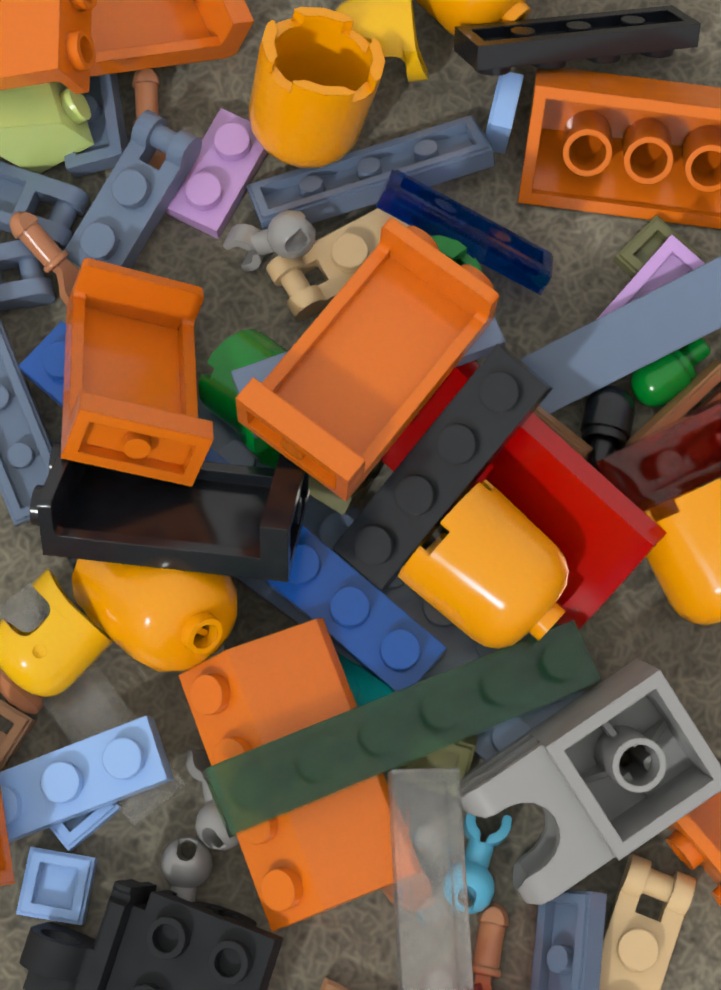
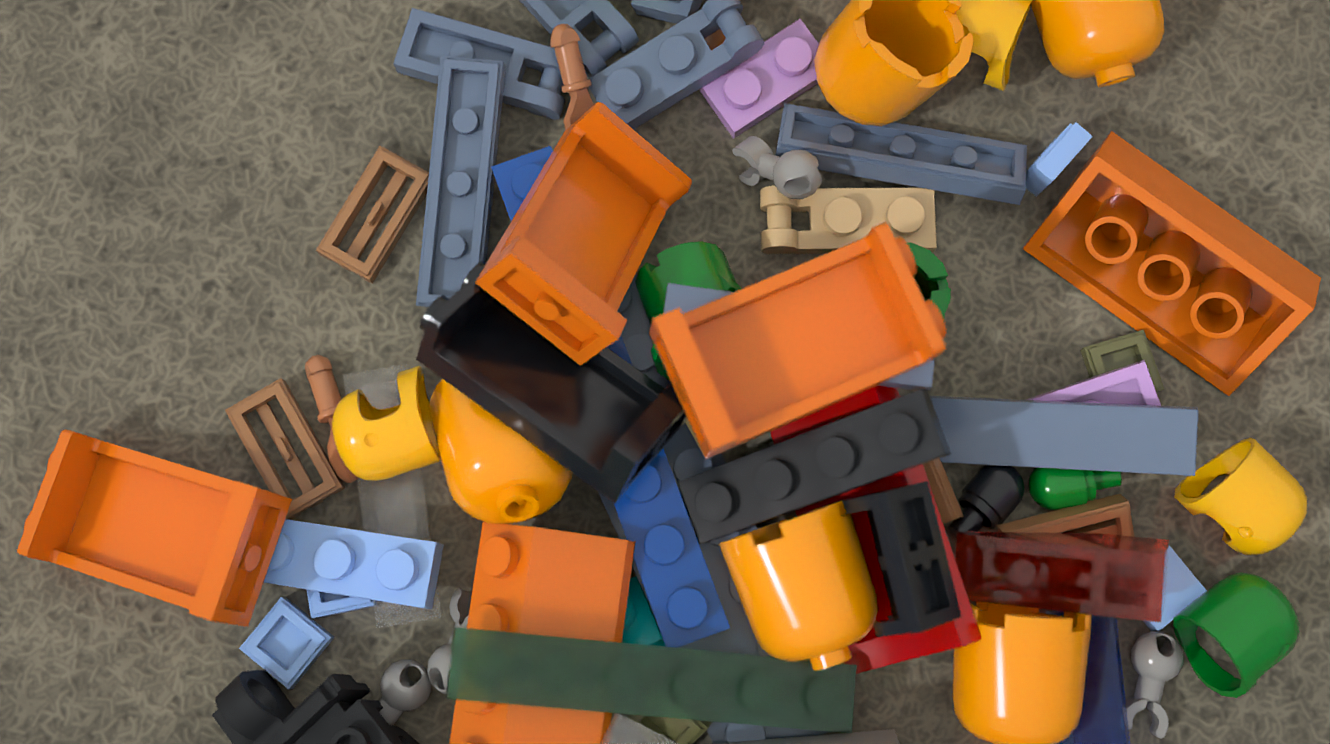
camera: 25 degrees right, 5 degrees up
clear blue tile [376,169,553,295] -> none
black plate [454,5,701,76] -> none
none -> black hinge [843,481,962,637]

